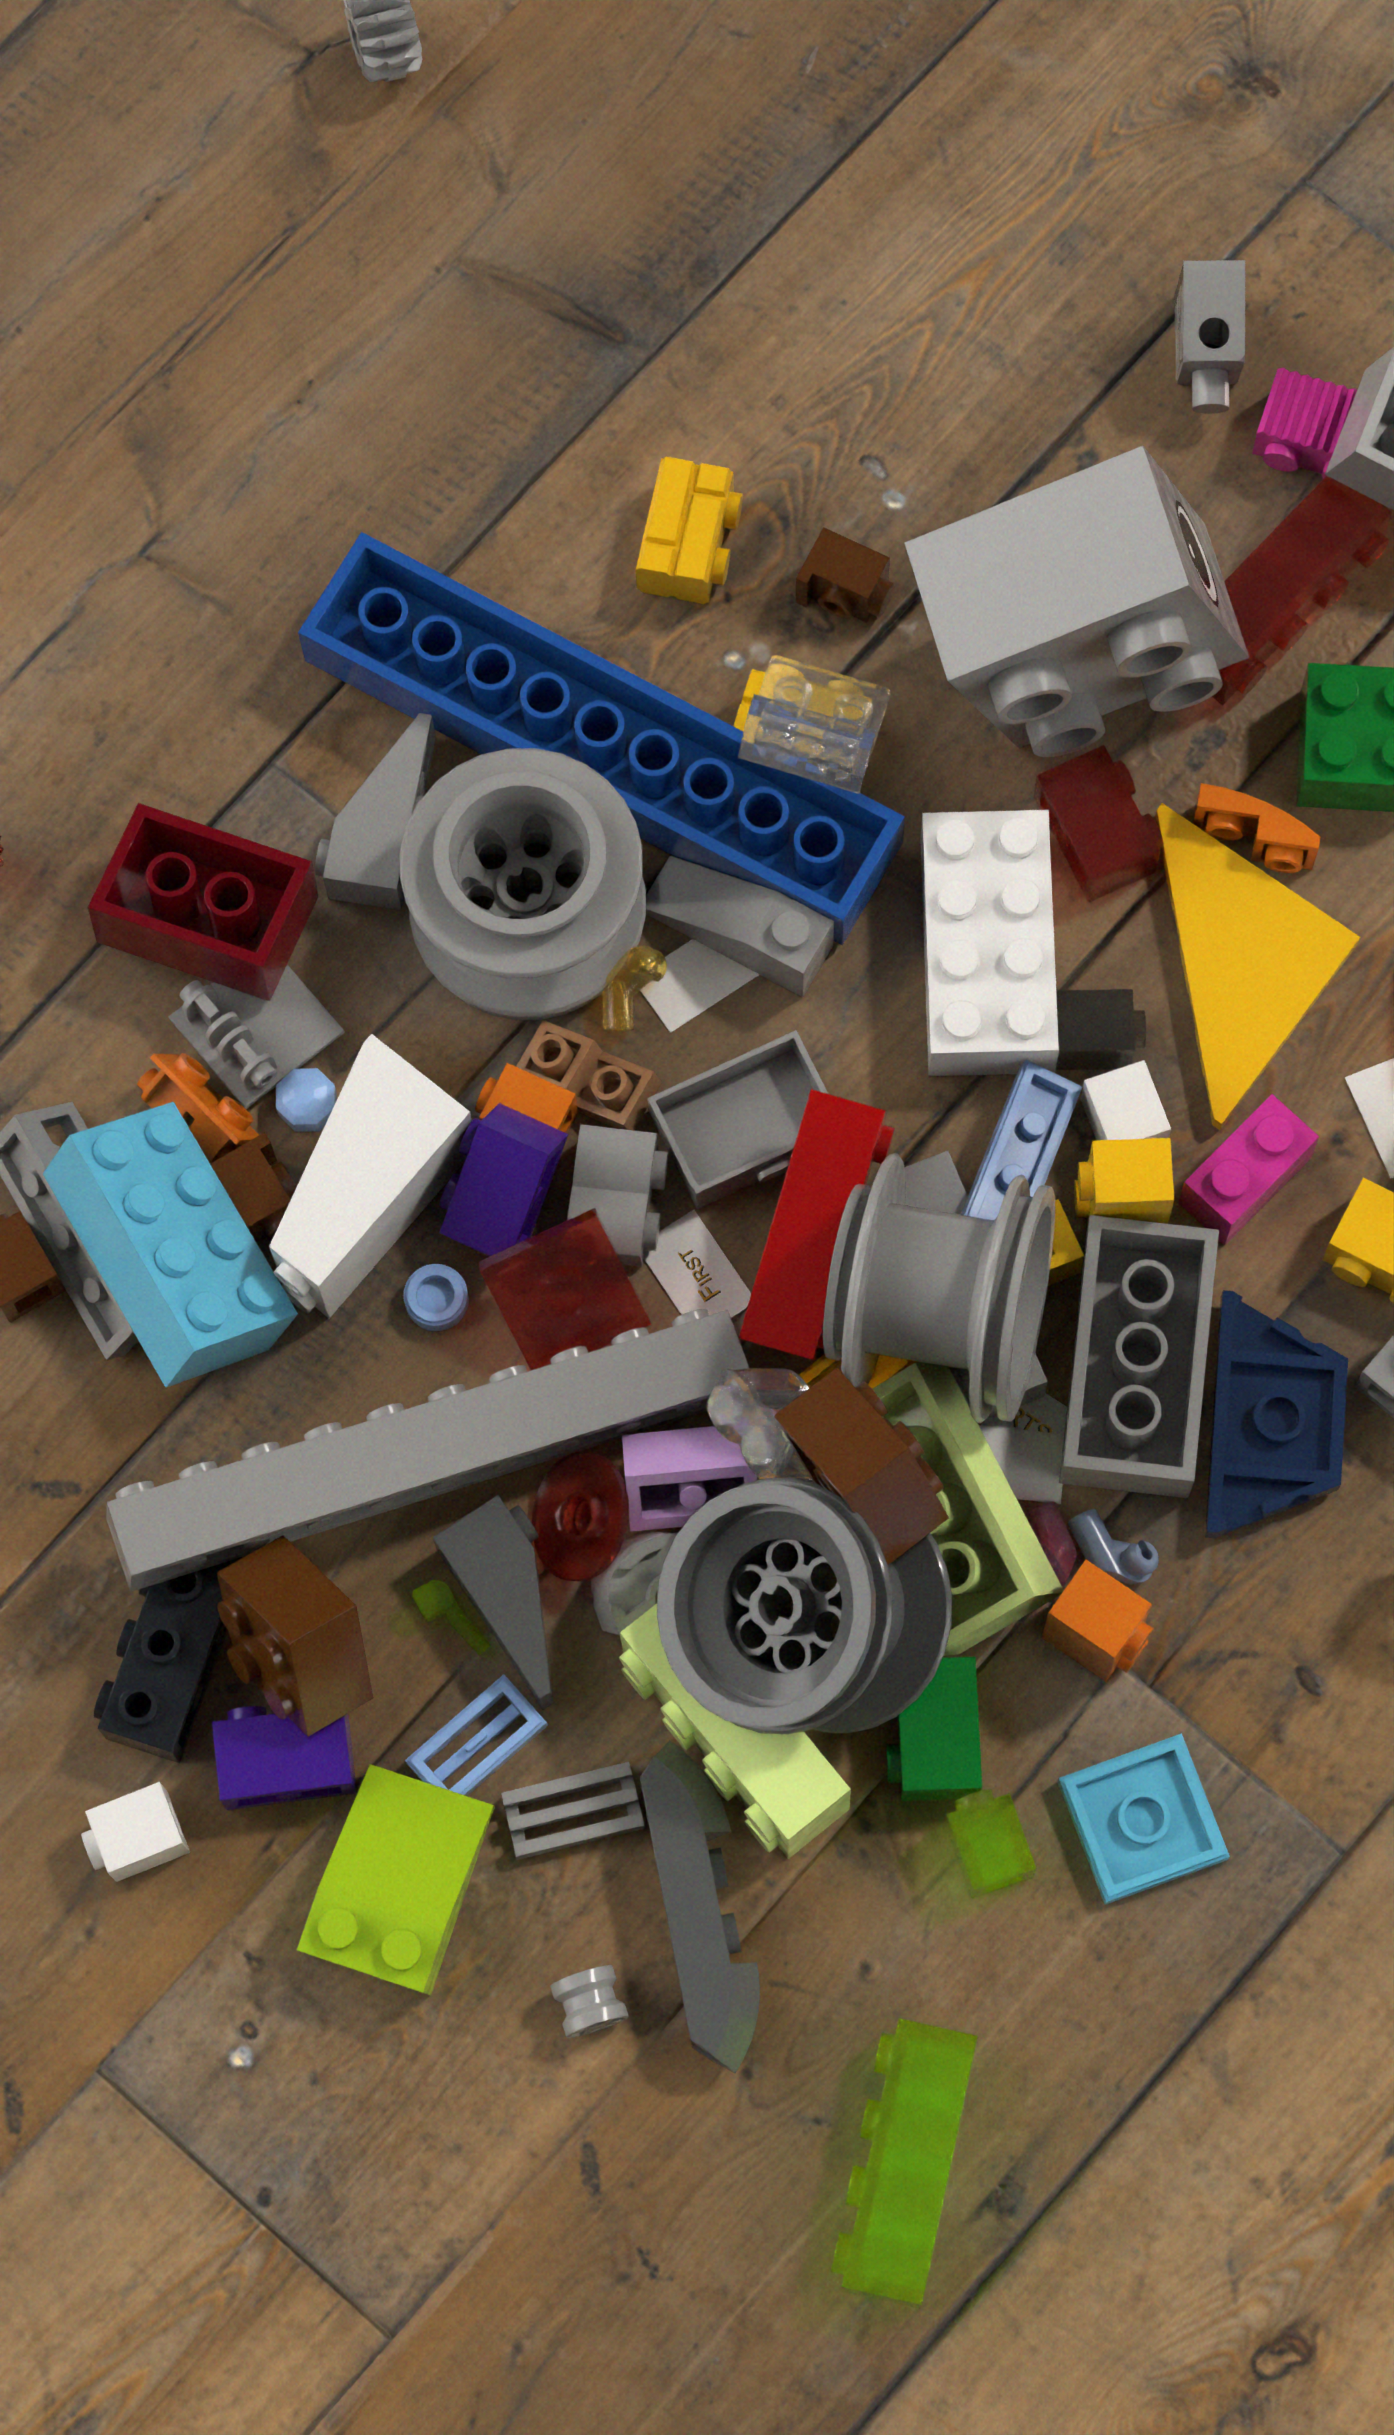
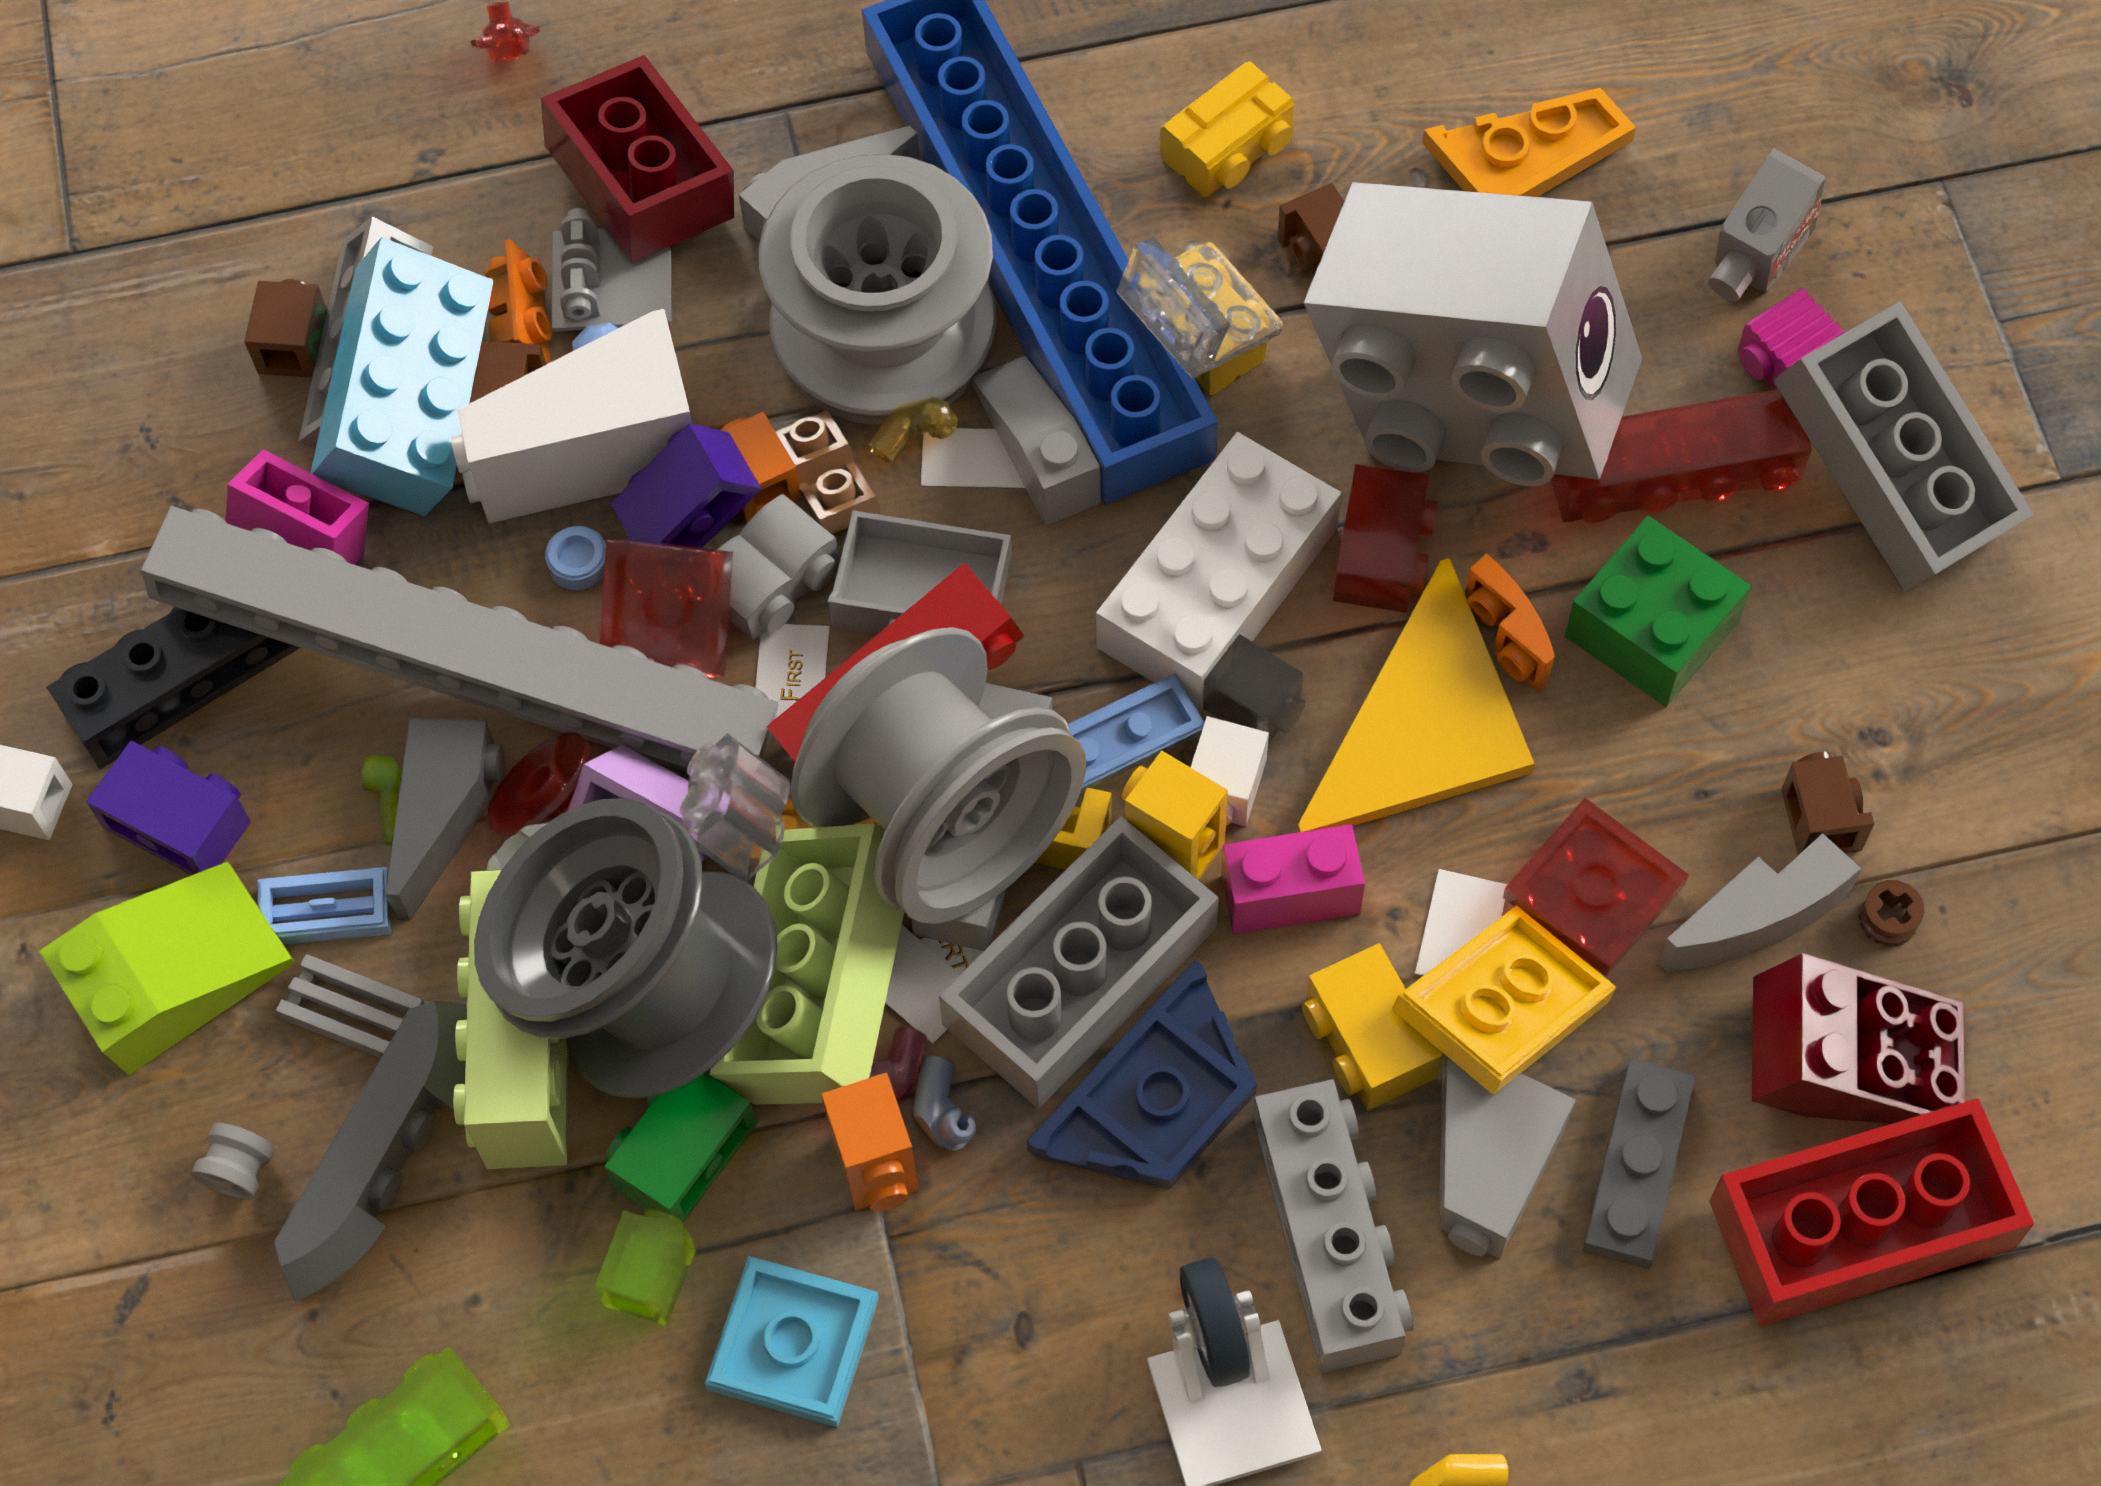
camera: 35 degrees right, 10 degrees down
reddish brown brick [217,1535,374,1737] -> none
reddish brown brick [774,1368,949,1565] -> none
none -> dark pink brick [226,449,369,565]
none -> light orange wing [1422,88,1636,197]

